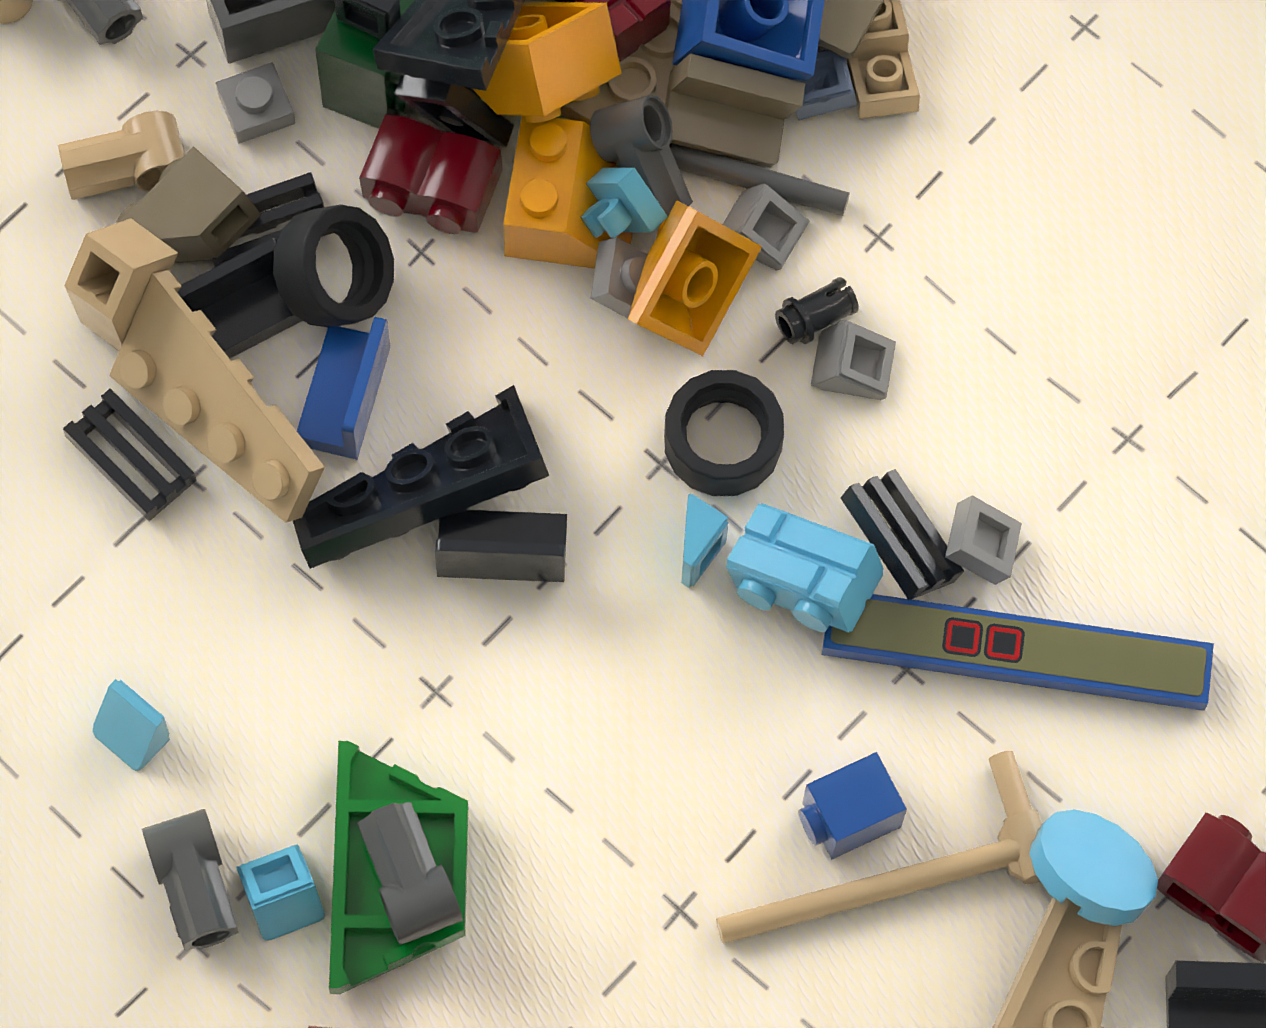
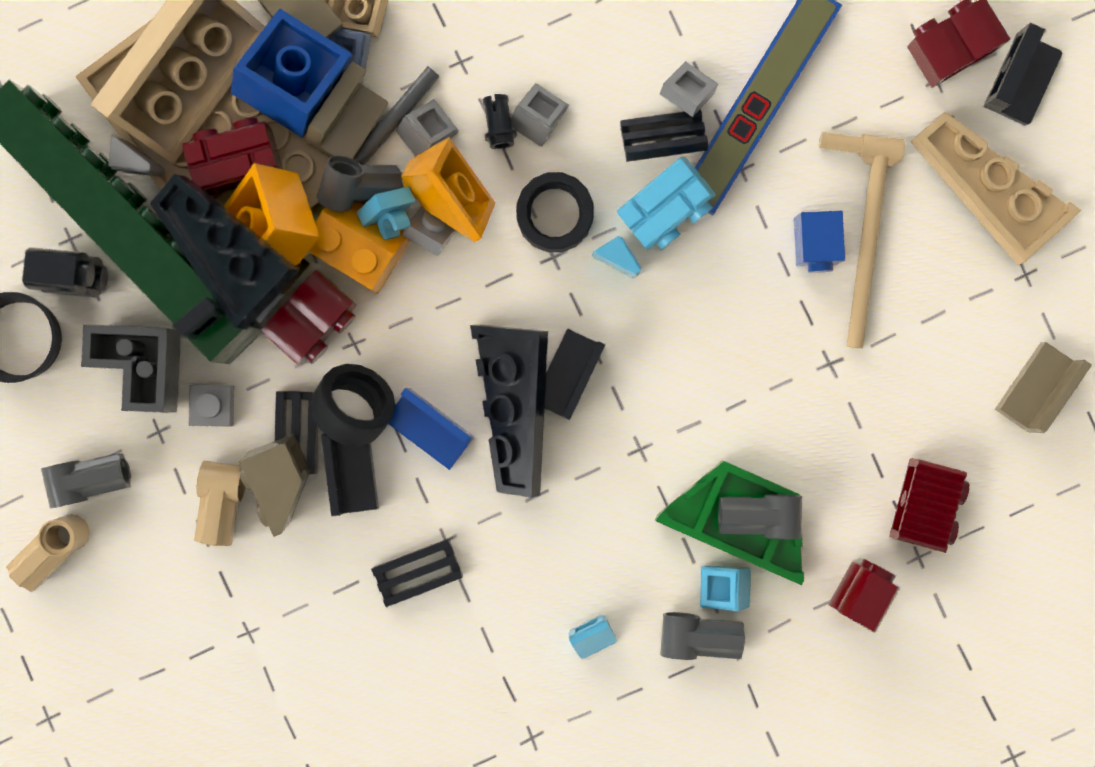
camera: 60 degrees left, 20 degrees up
tan slope [64,218,178,351] -> none
tan wing [109,269,325,523] -> none
medium azure tile [1029,809,1158,926] -> none

